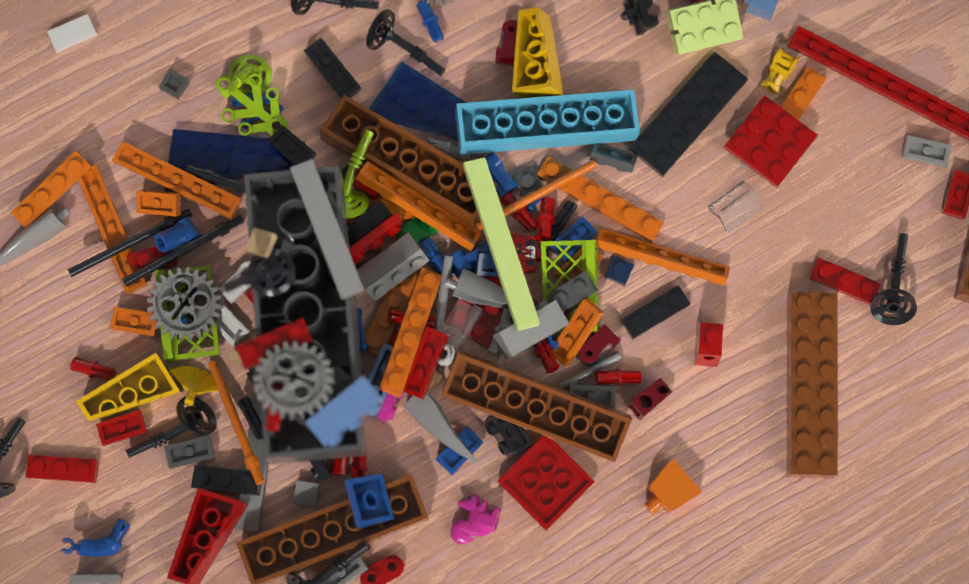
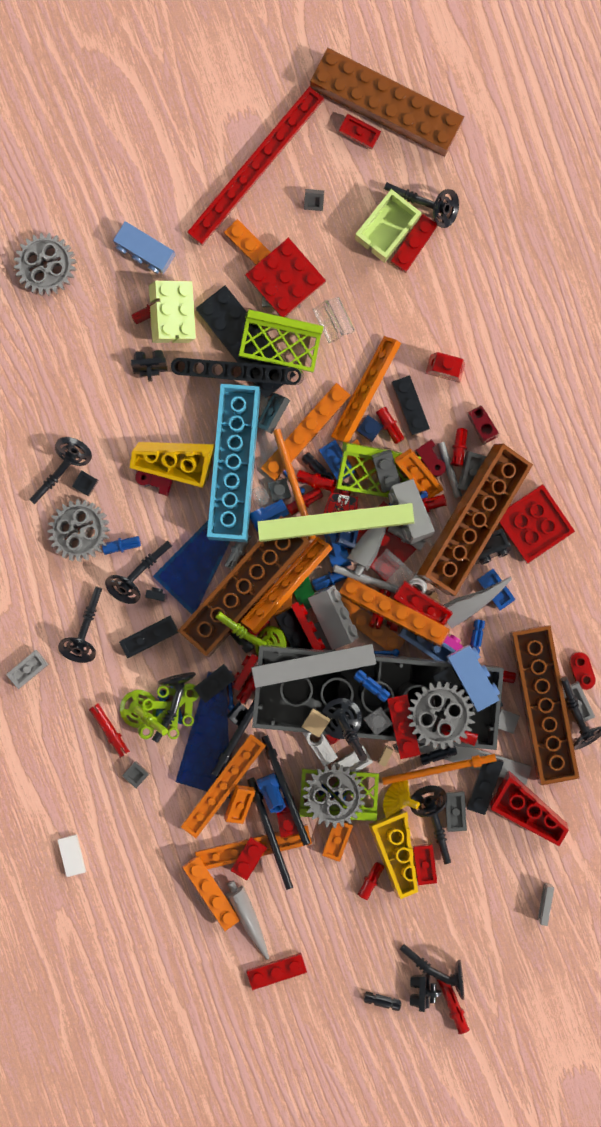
camera: 75 degrees left, 10 degrees up
red plate [25,455,99,483] -> none
blue arm [61,519,131,557] -> none
blue slope [345,474,394,529] -> none
dark pink animal [450,494,501,545] -> none
orange torso [644,459,702,515] -> none
yellow connector [761,47,799,94] -> none
dark orange brick [787,291,838,478] -> none
light grey plate [902,135,951,168] -> none
none -> red pin [89,703,130,758]
none -> black plate [145,587,167,601]
none -> black dish [152,672,196,743]
none -> black beam [171,358,304,385]
none -> red plate [230,837,267,881]
none -> lime fence [239,309,324,373]
none -> clear plate [252,485,269,508]
none -> dark grey plate [304,189,325,211]
none -> blue axle [354,670,390,702]
none -> yellowish green piece [355,189,421,263]
none -> clear plate [364,707,392,735]
none -> red axle [376,407,404,444]
none -> blue axle [470,619,485,654]

